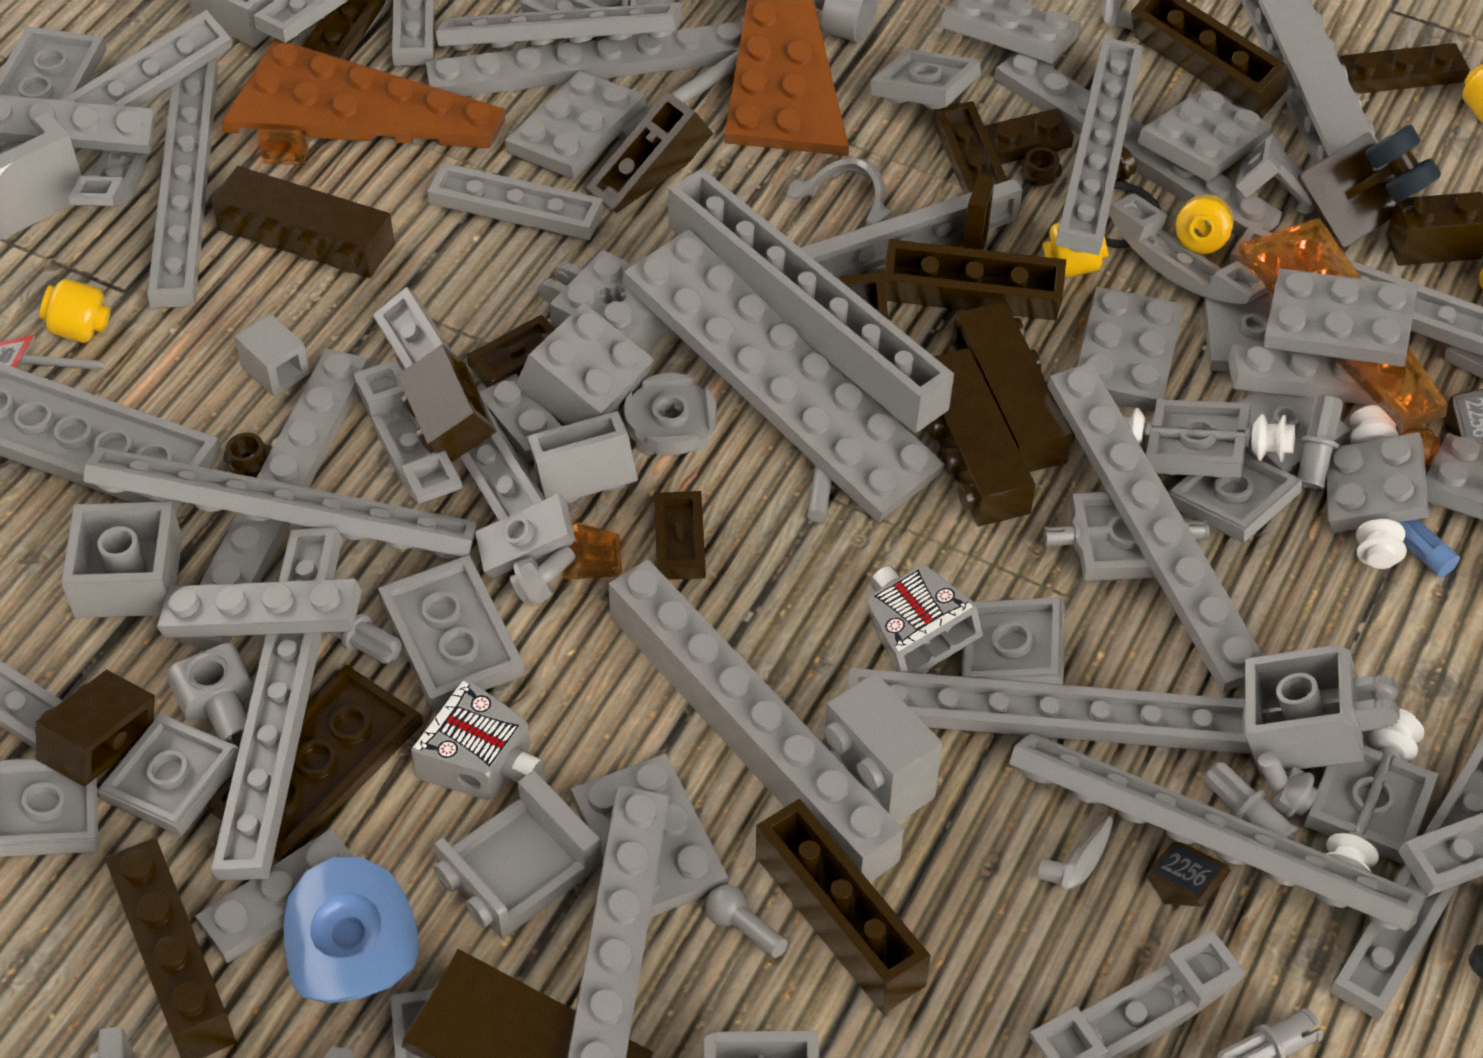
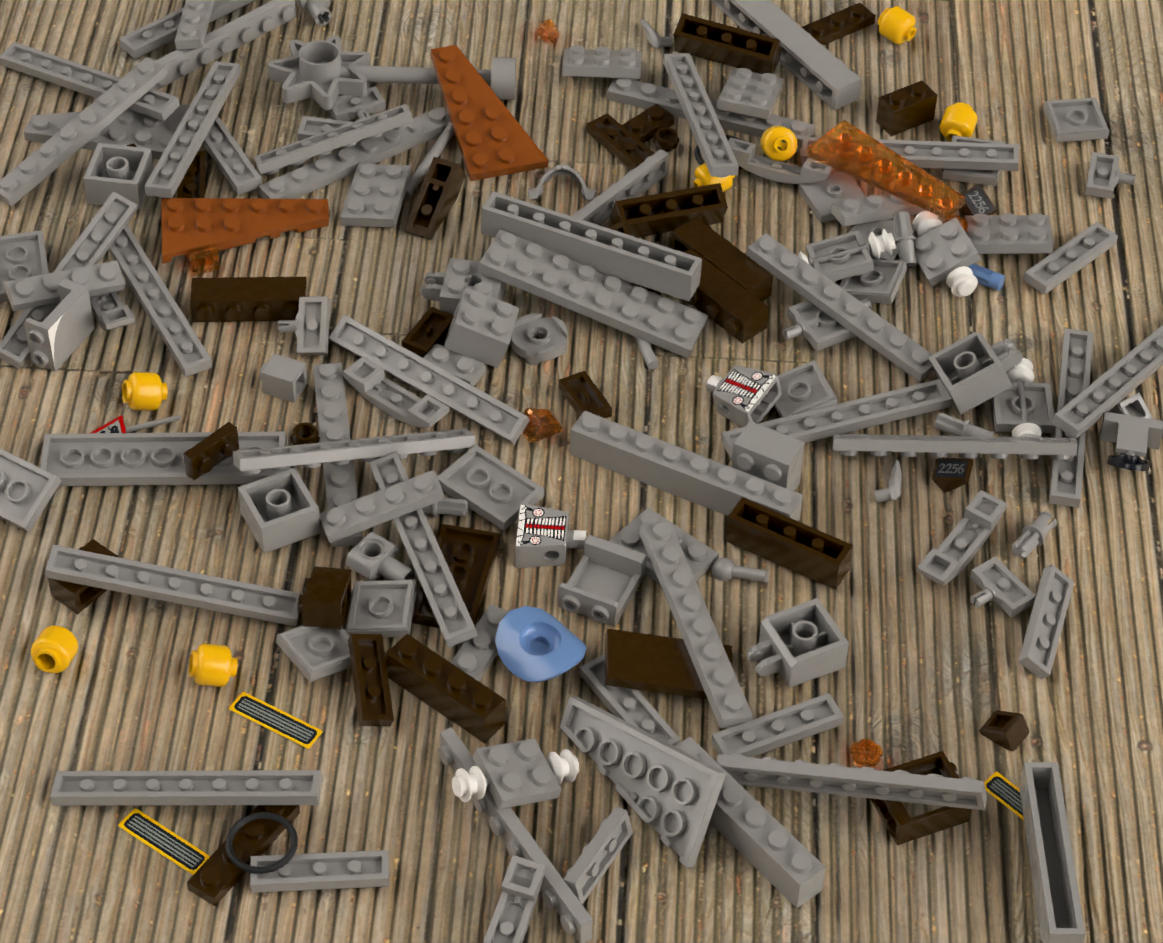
camera: 25 degrees left, 5 degrees down
brick [397,345,497,462] -> none
light grey plate [427,163,604,240] -> none
light grey plate [475,494,576,578] -> none
light grey plate [510,545,575,606] -> none
light grey brick [527,411,638,504] -> none
light grey plate [870,49,981,109] -> none
dark brown tile [963,174,995,250] -> none
light grey plate [1077,286,1184,411] -> none
light grey piece [1236,133,1314,214] -> none
light grey plate [1258,751,1318,819] -> none
light grey plate [1264,268,1418,367] -> none
dark brown plate [1298,125,1441,248] -> none
none -> dark brown plate [183,422,239,481]
none -> light grey plate [278,296,330,356]
none -> dark brown plate [348,633,394,726]

